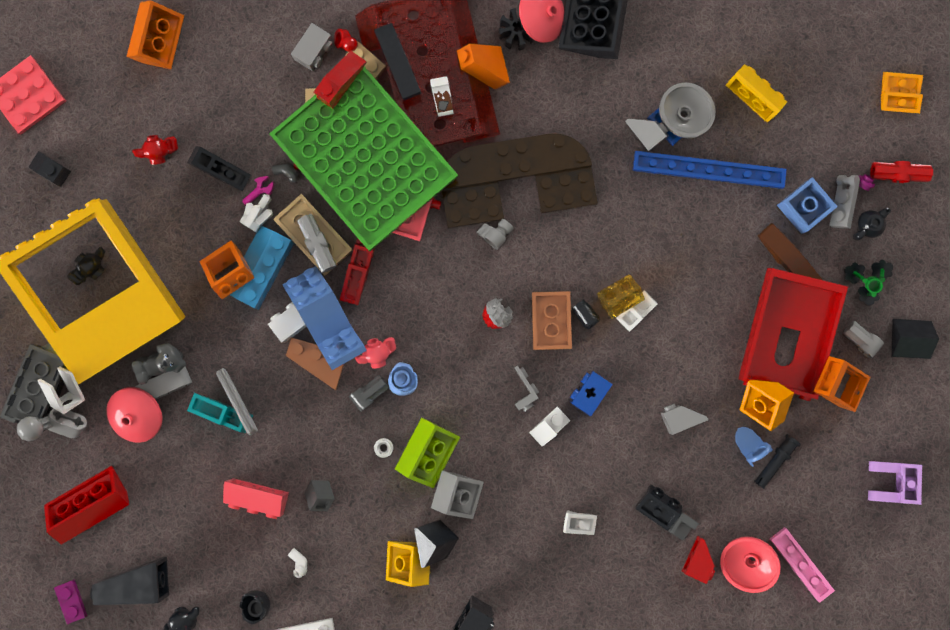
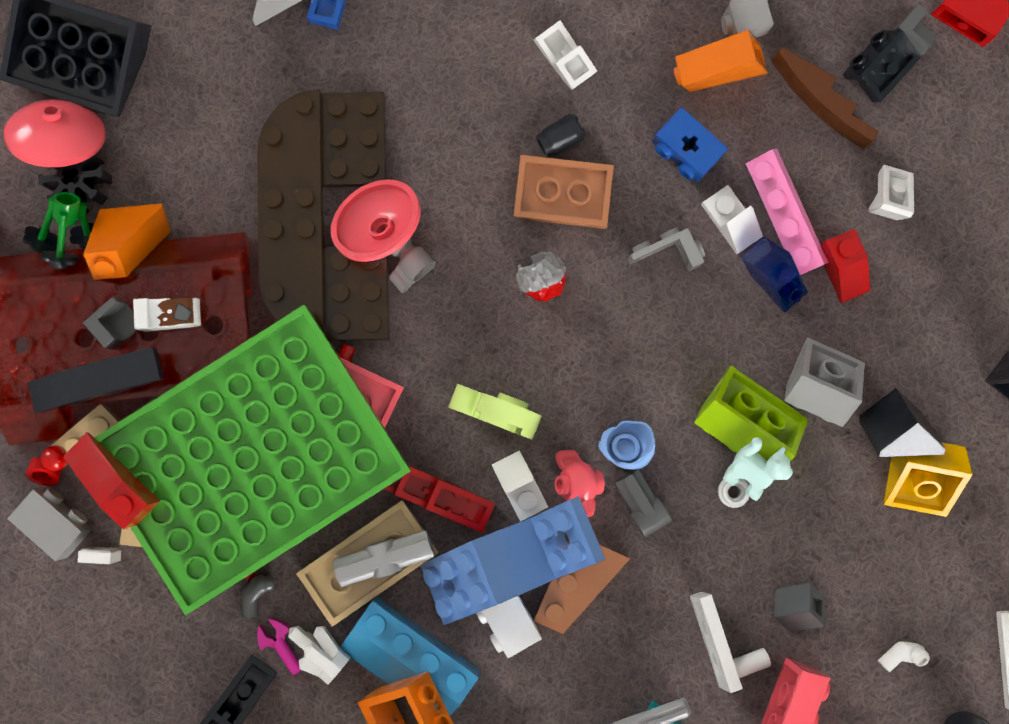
camera: 80 degrees left, 0 degrees up
clear yellow brick [597,274,645,319] -> none
none -> plant [22,192,94,269]
none -> white tile [78,546,121,564]
none -> dark grey panel [83,297,138,350]
none -> coral dish [331,179,421,262]
none -> yellowish green piece [448,384,542,440]
none -> white slope [492,450,548,522]
none -> orange slope [674,30,768,92]
none -> white piece [690,592,771,693]
none -> light aqua animal [723,437,793,501]
none -> clear blue slope [742,237,808,312]
none -> bright pink plate [746,149,829,277]
none -> reddish brown slope [772,47,879,149]
none -> red slope [820,228,870,303]

